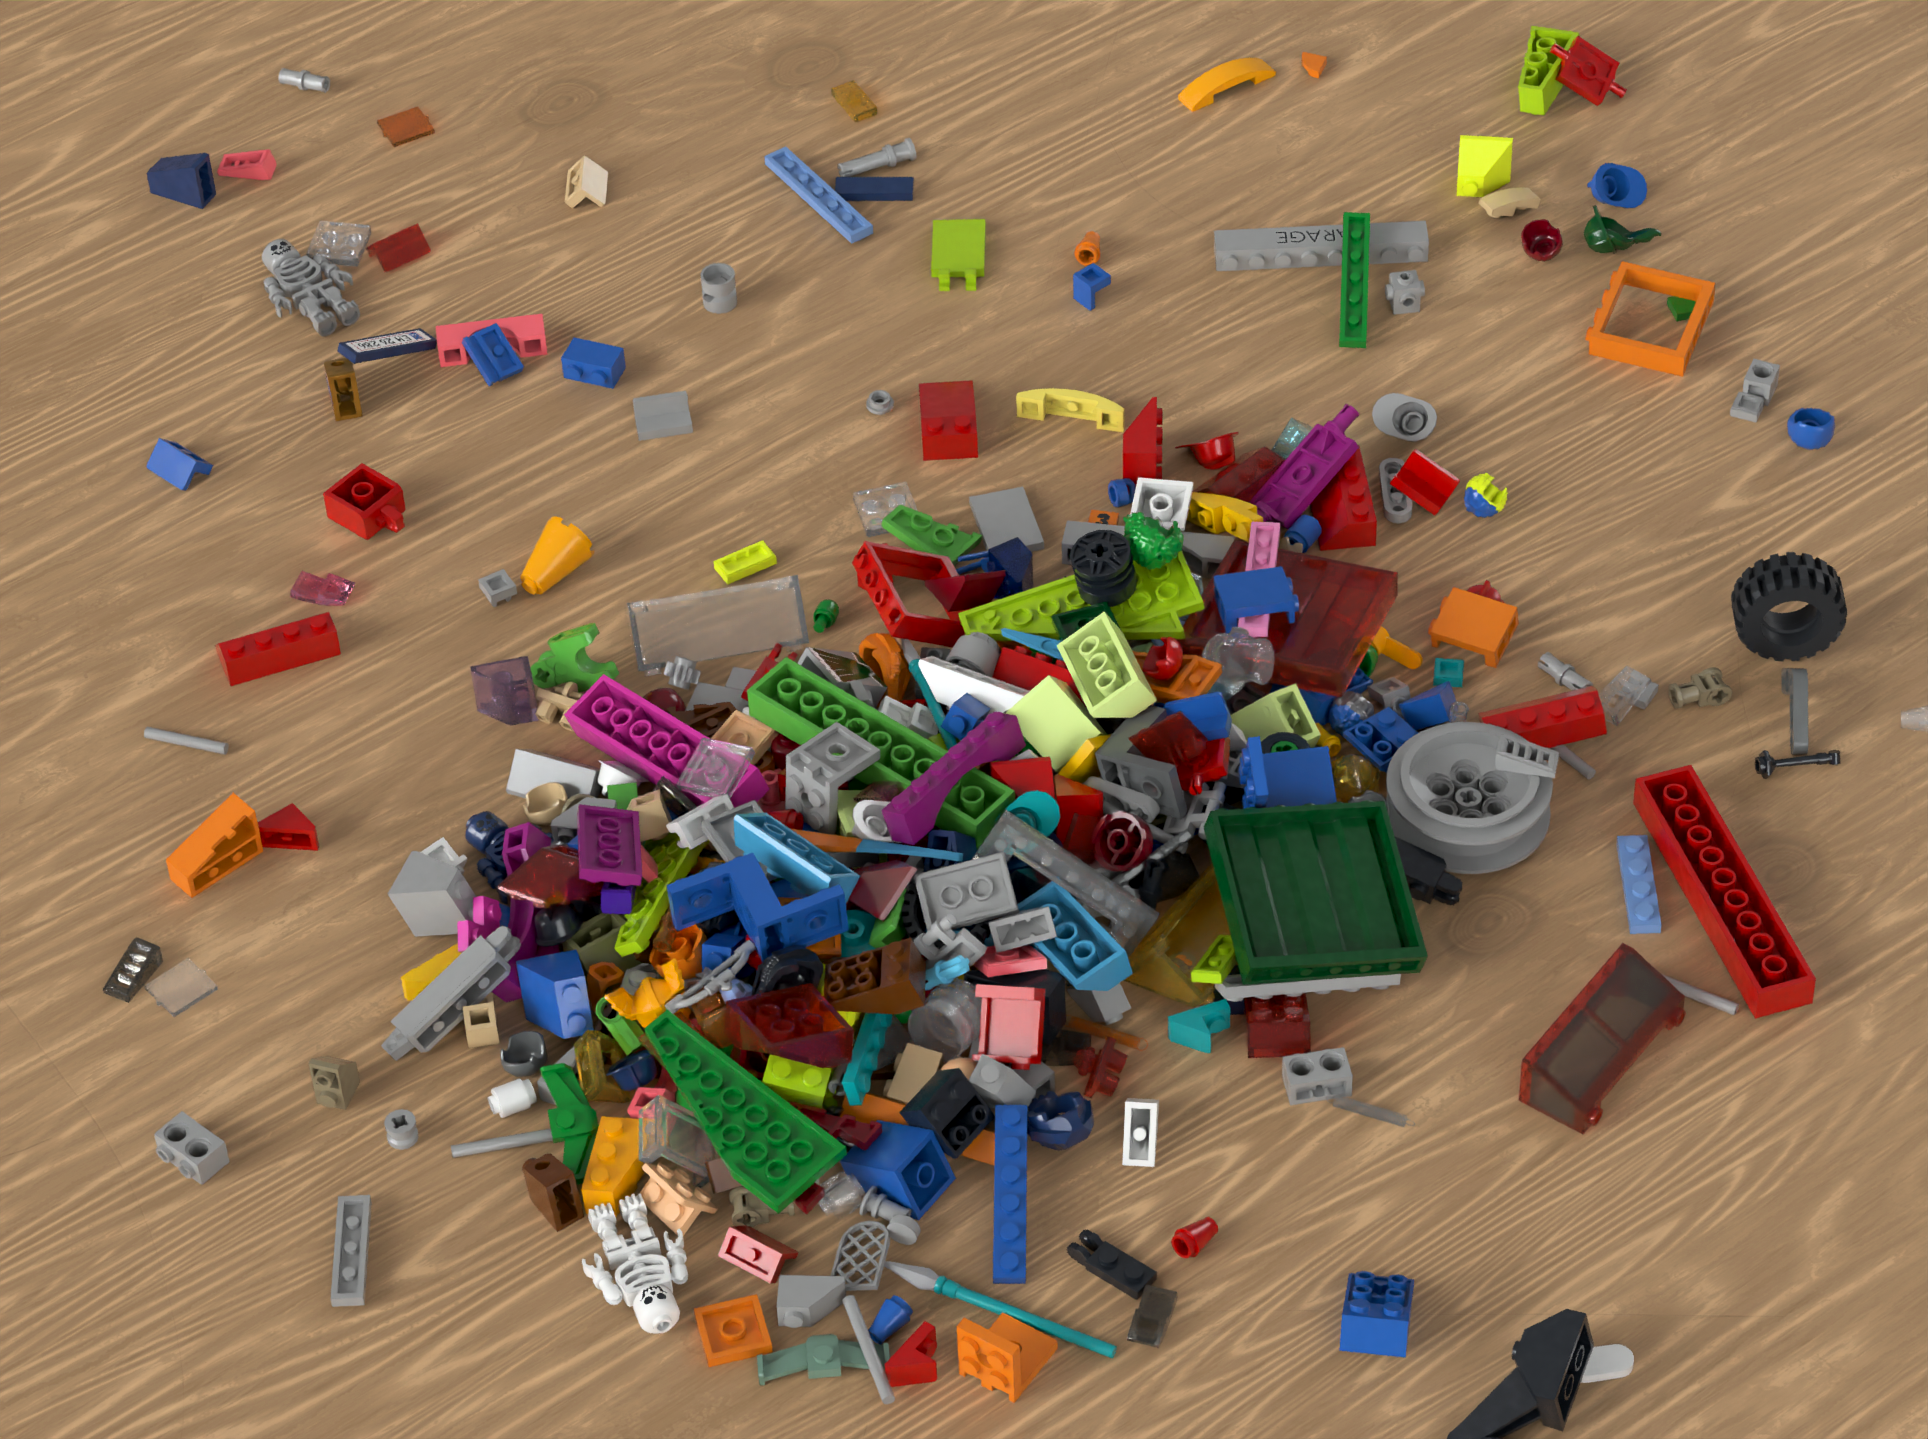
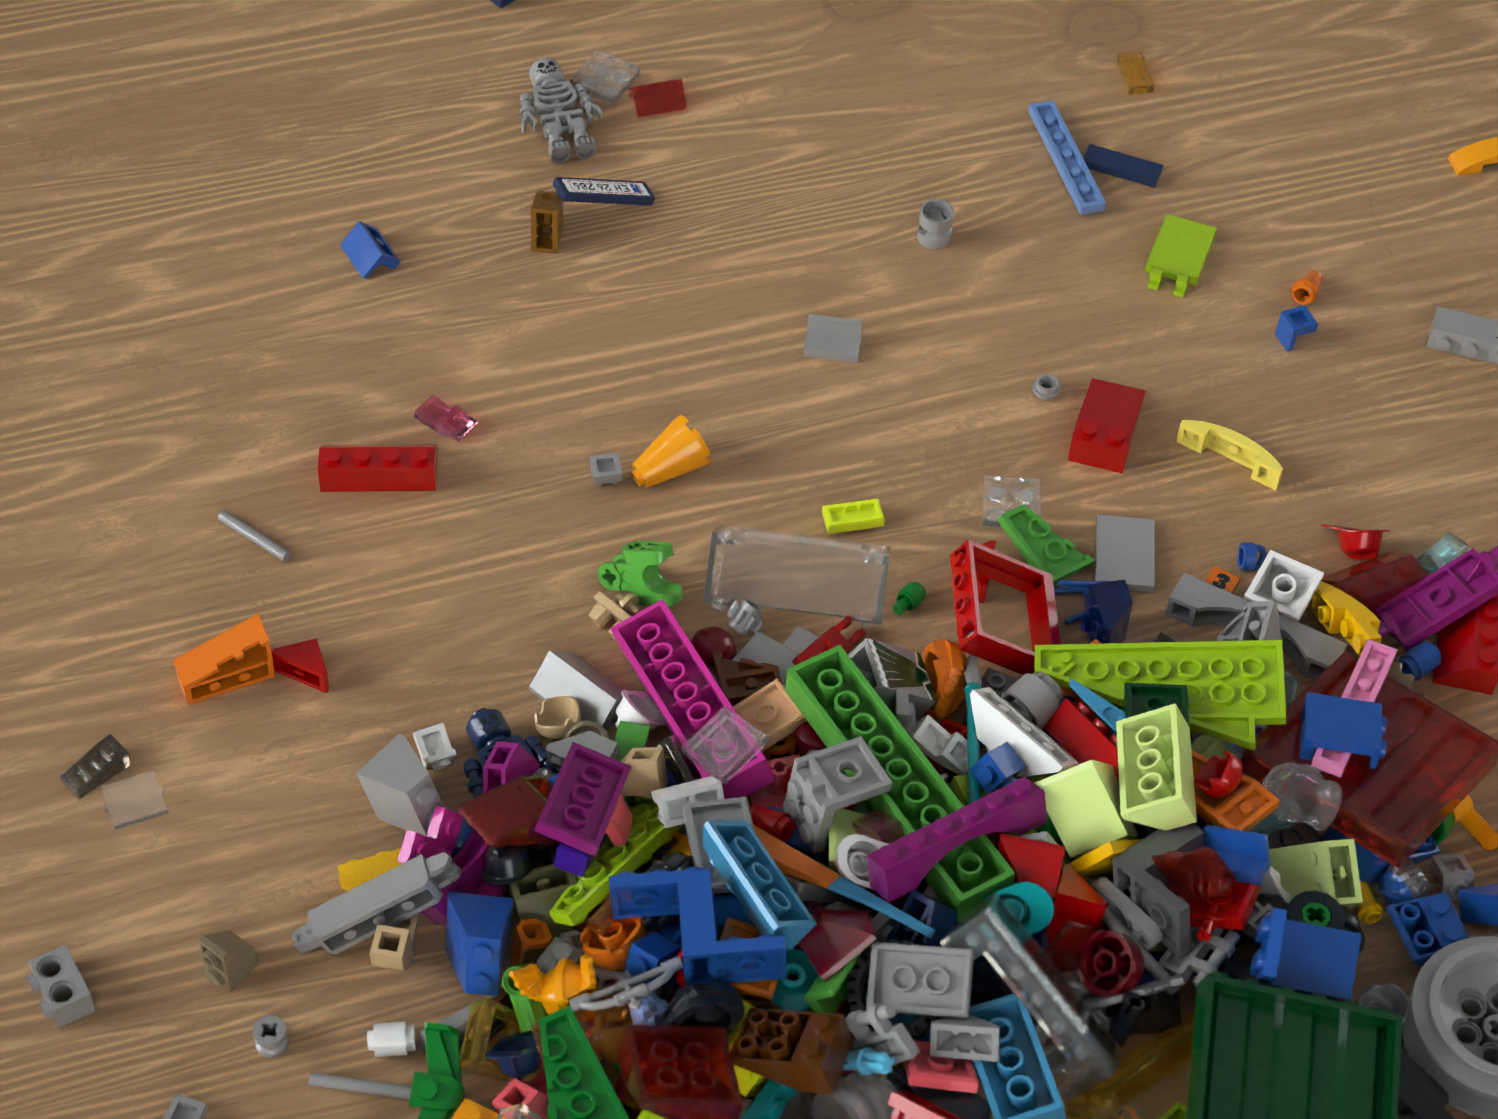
camera: 15 degrees right, 5 degrees up
red hinge [323,463,406,540] -> none
coral arch [436,314,548,367] -> none
blue plate [462,323,524,387] -> none
slope [470,656,539,726] -> none
dark grey hair [500,1031,548,1077] -> none
blue brick [561,337,626,389] -> none
tan panel [565,155,608,208] -> none
light grey pin [837,138,917,177] -> none
dark red slope [924,570,1006,612] -> none
black wheel [1070,530,1138,607] -> none
red slope [1123,397,1163,494] -> none
green piece [1123,512,1184,570] -> none
clear yellow hair [1331,754,1380,803] -> none

